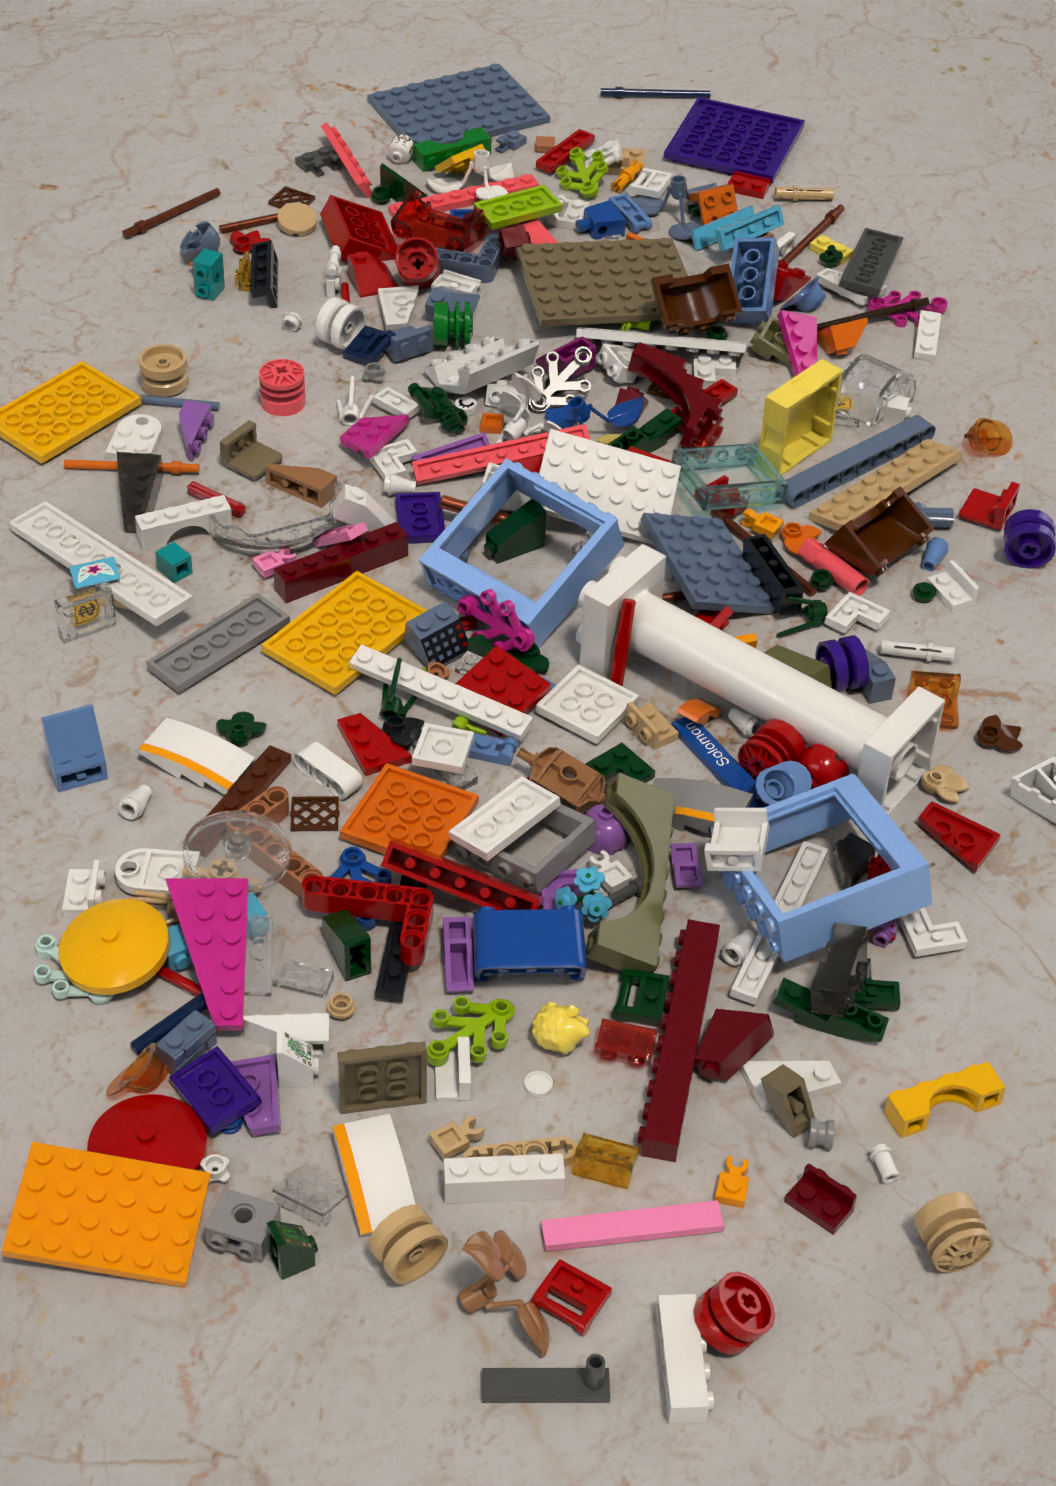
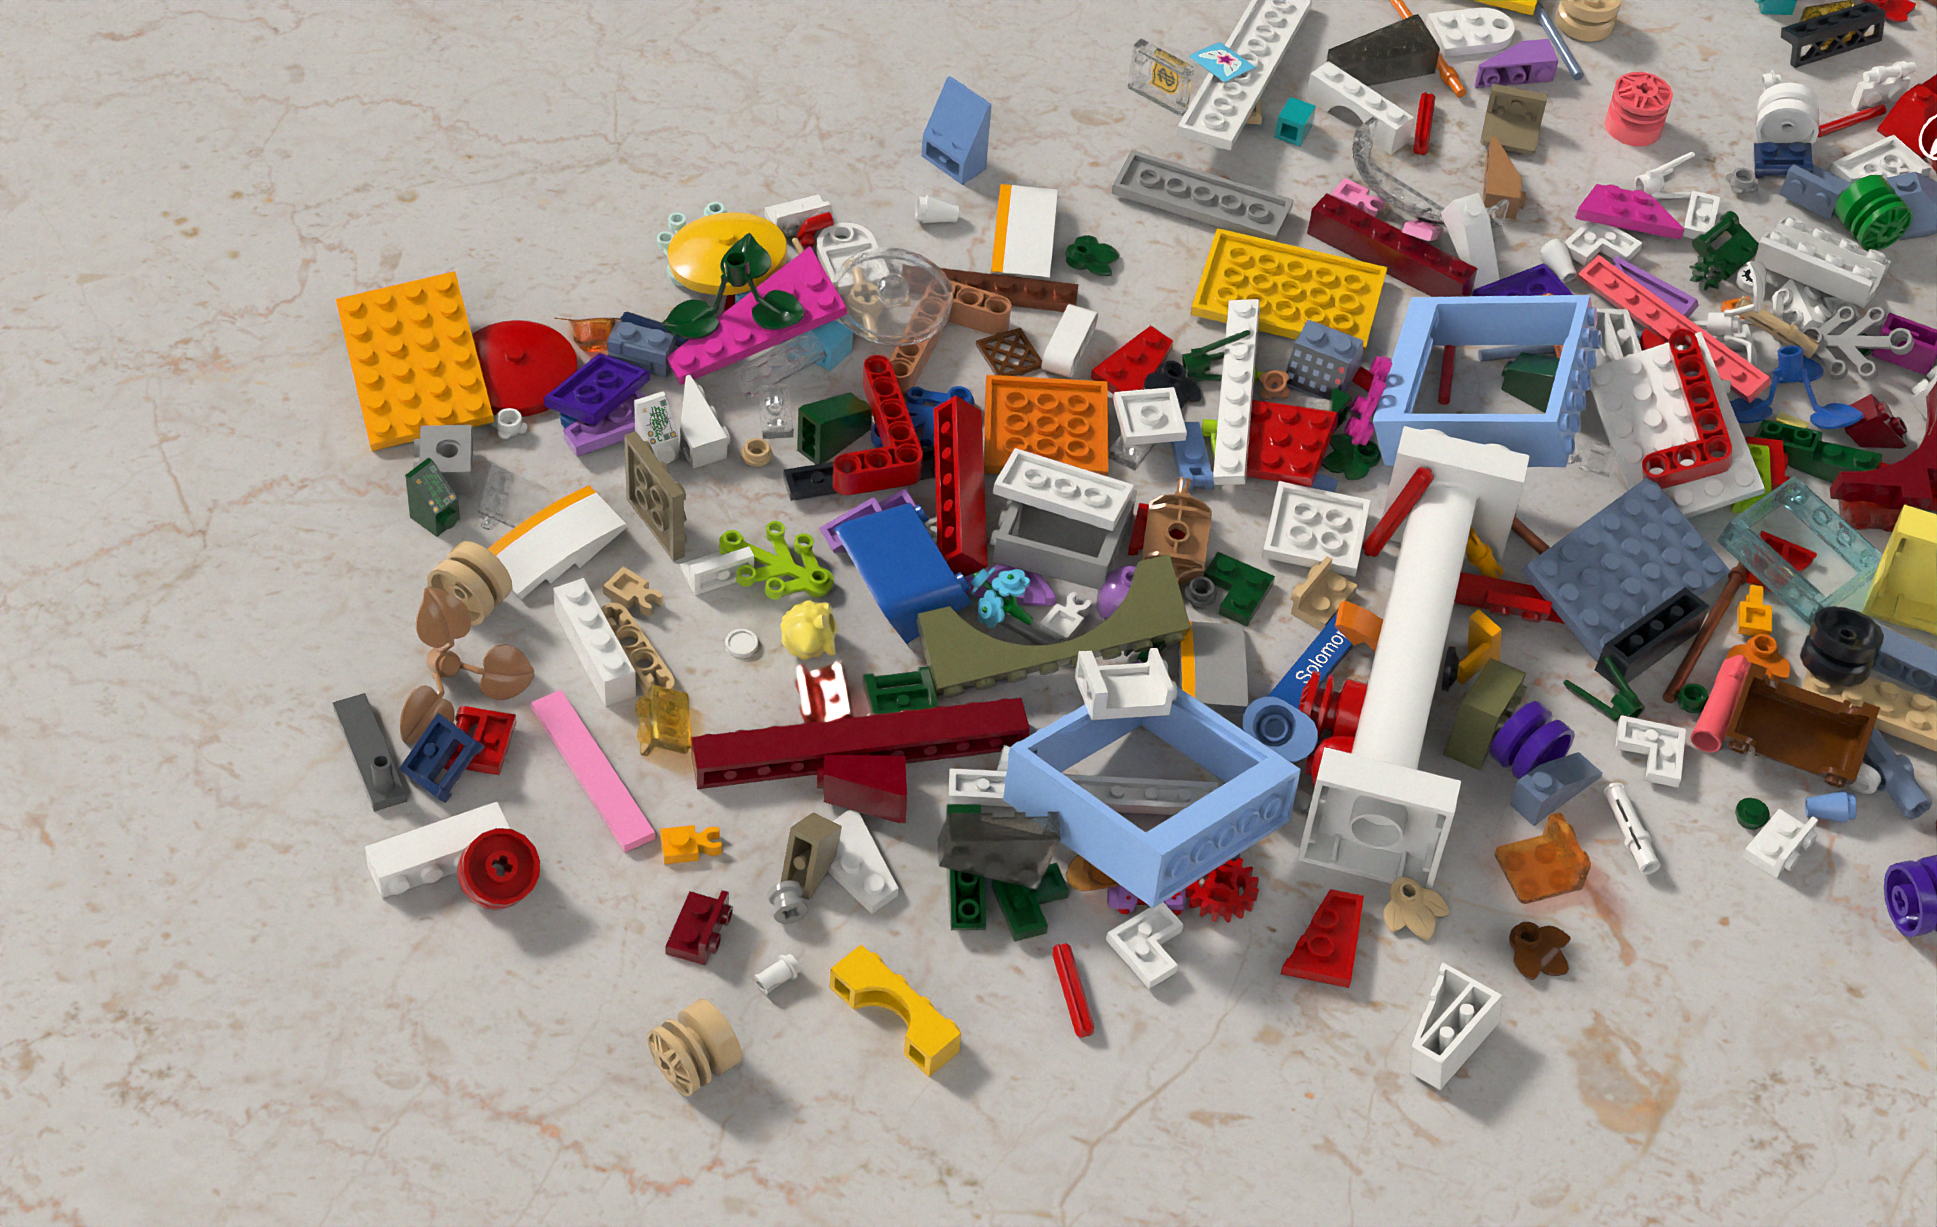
camera: 65 degrees right, 5 degrees up
none -> dark blue plate [399,713,485,803]
none -> dark green plant [662,233,805,339]
none -> red arm [796,211,834,250]
none -> red axle [1052,943,1095,1038]
none -> red beam [1642,328,1732,489]
none -> tan pin [1734,296,1819,358]
none -> black wheel [1800,606,1884,686]

